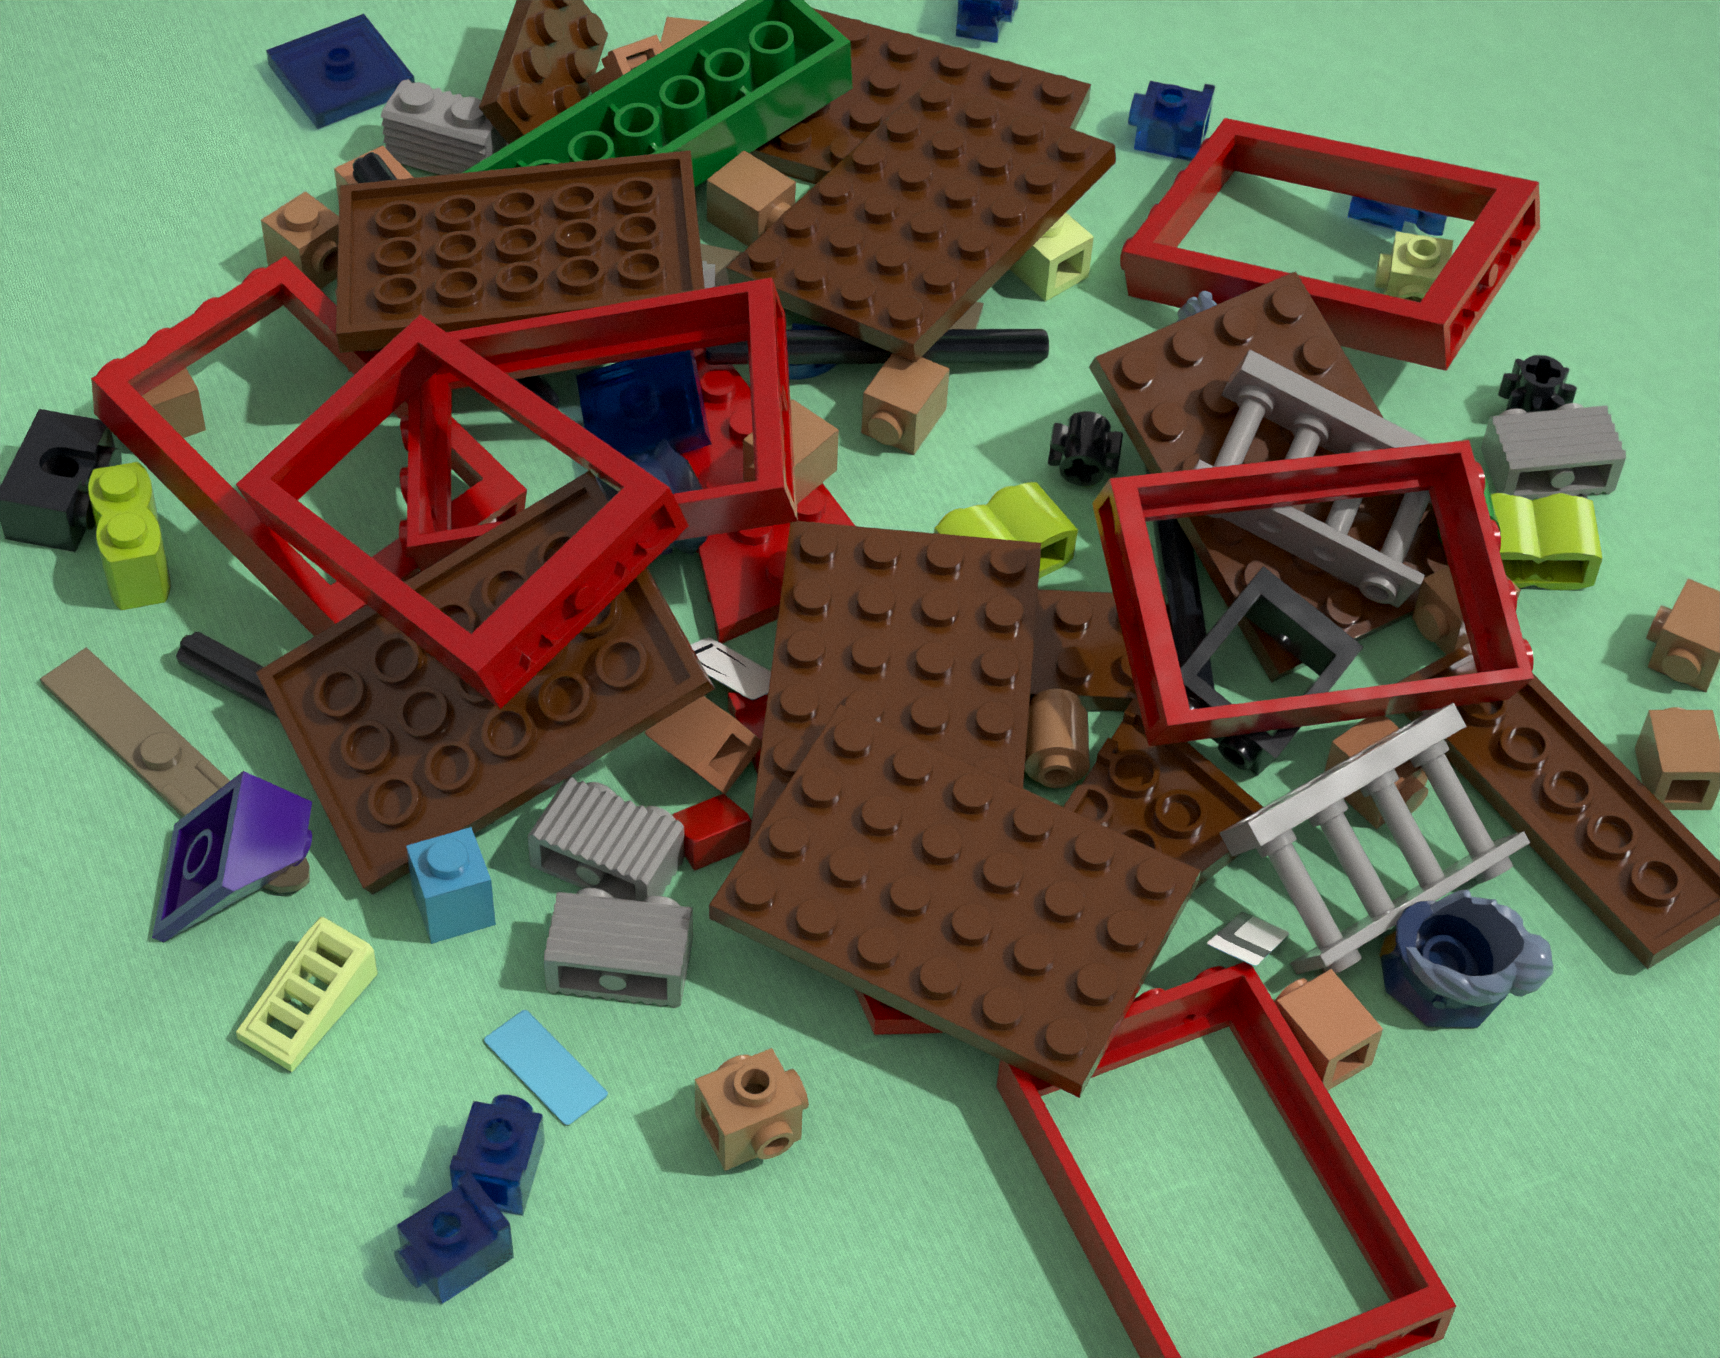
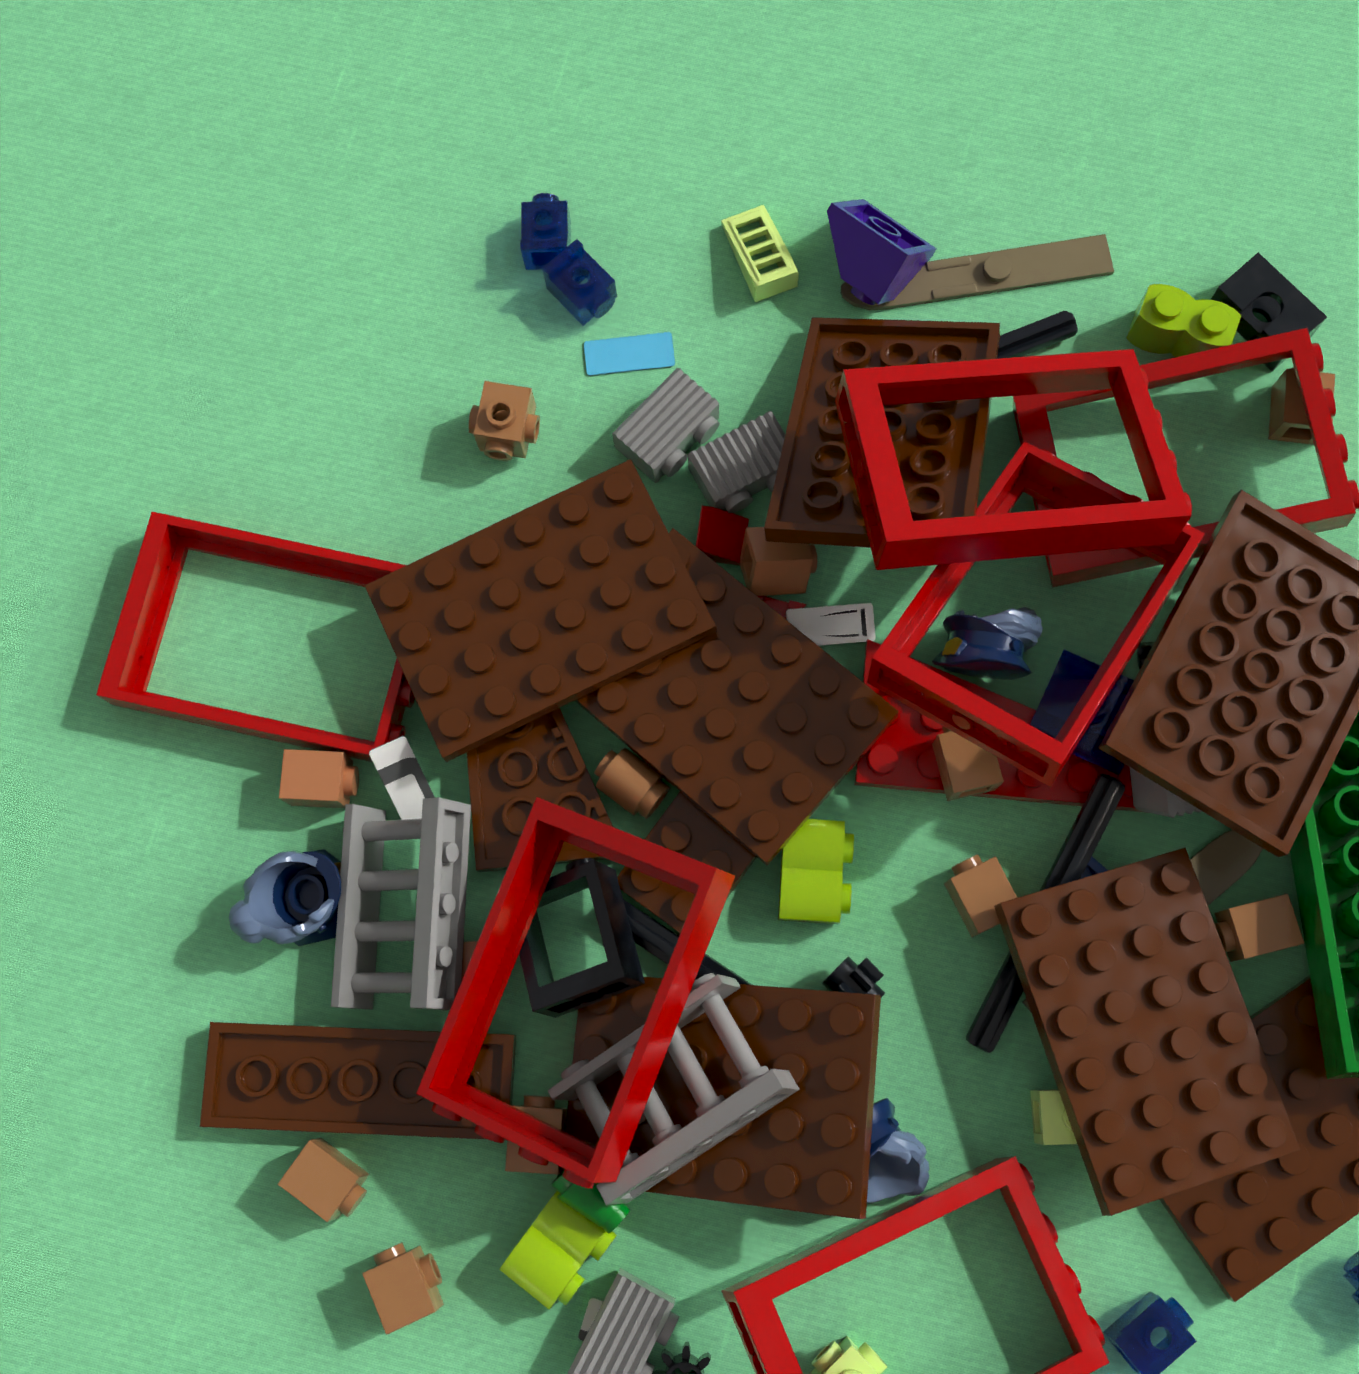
camera: 135 degrees right, 25 degrees up
dark azure brick [406,827,496,944] -> none

